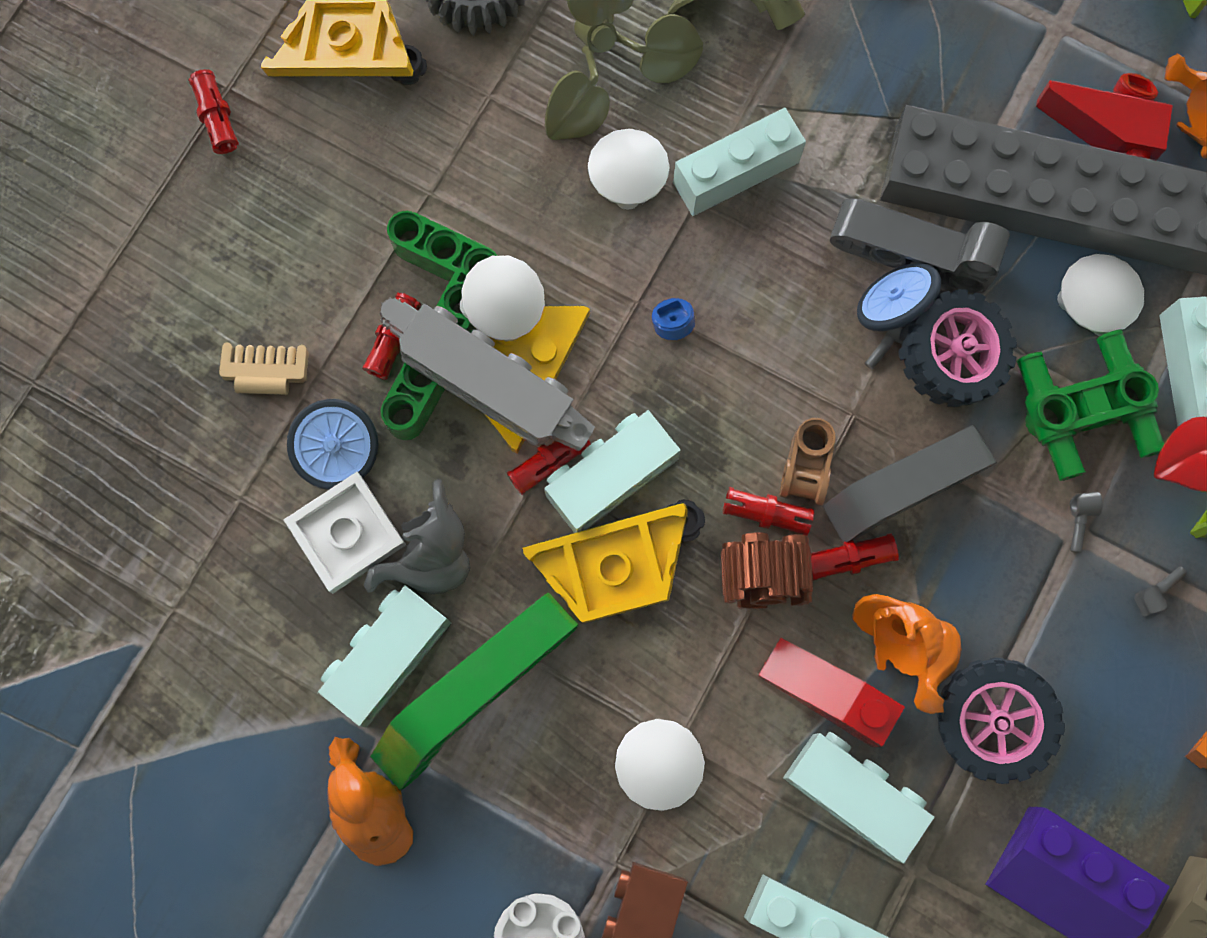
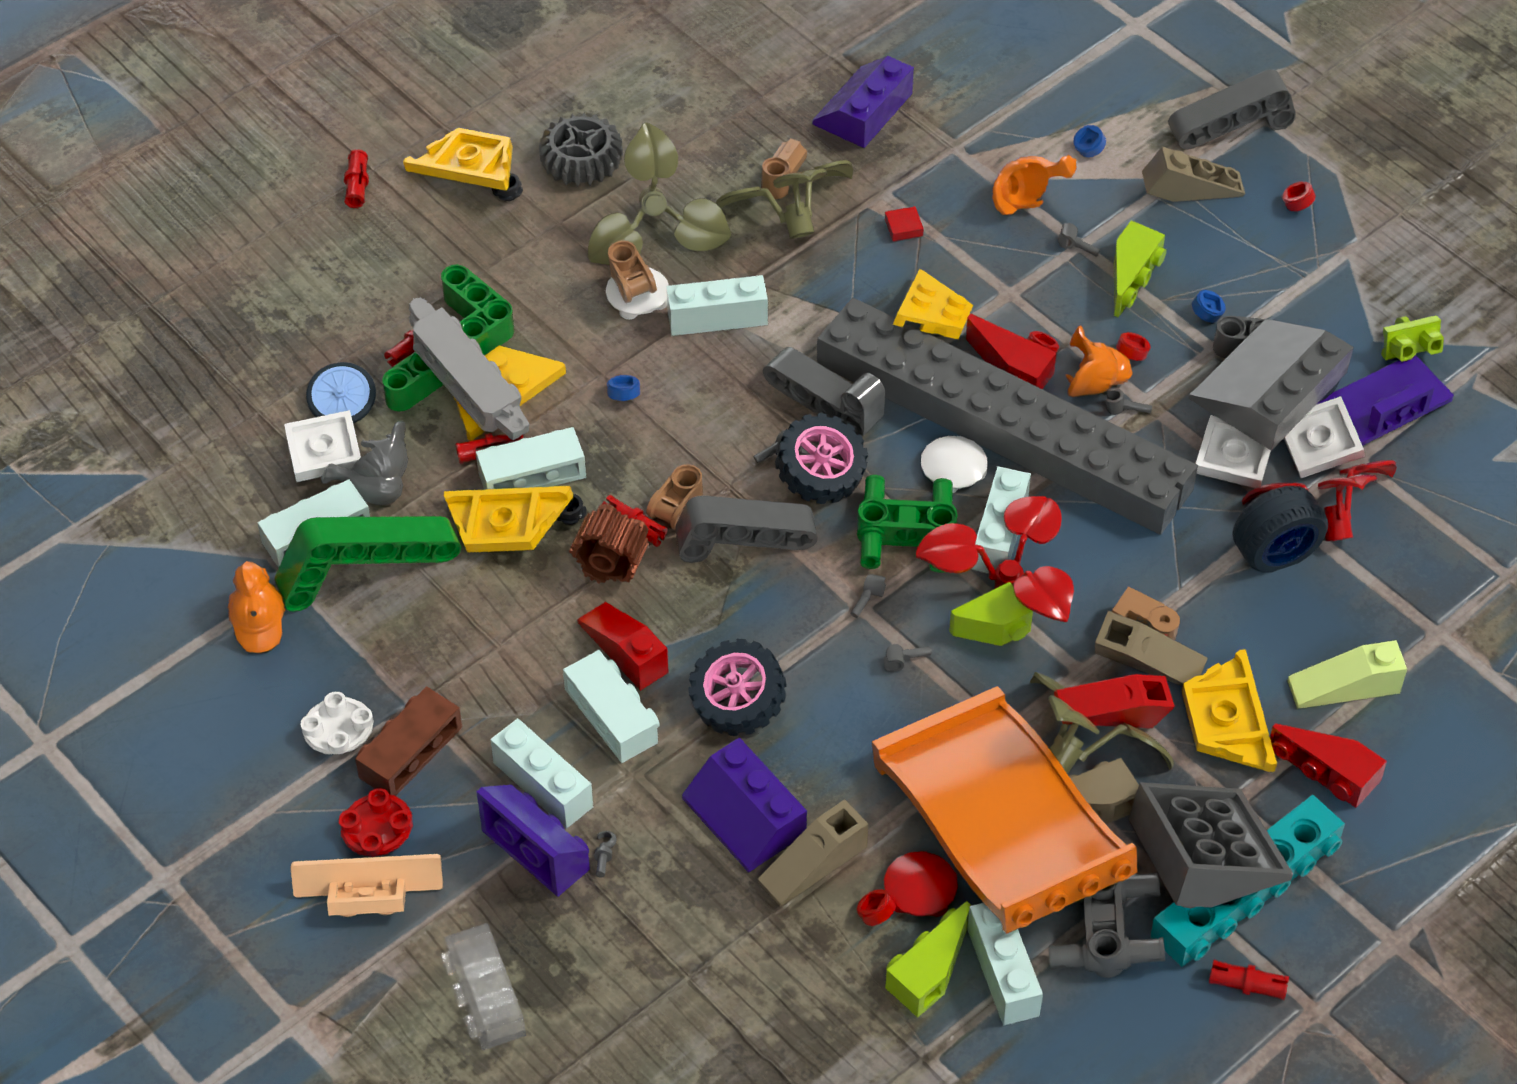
camera: 20 degrees right, 25 degrees down
tan piece [219,342,309,395] -> none
white dish [460,256,545,341] -> none
white dish [615,719,705,811] -> none
red pin [811,533,899,581] -> none
orange piece [852,594,961,714] -> none
light blue wheel [857,263,941,331] -> none
none -> medium nougat piece [608,240,657,303]
none -> yellow wing [893,269,973,339]

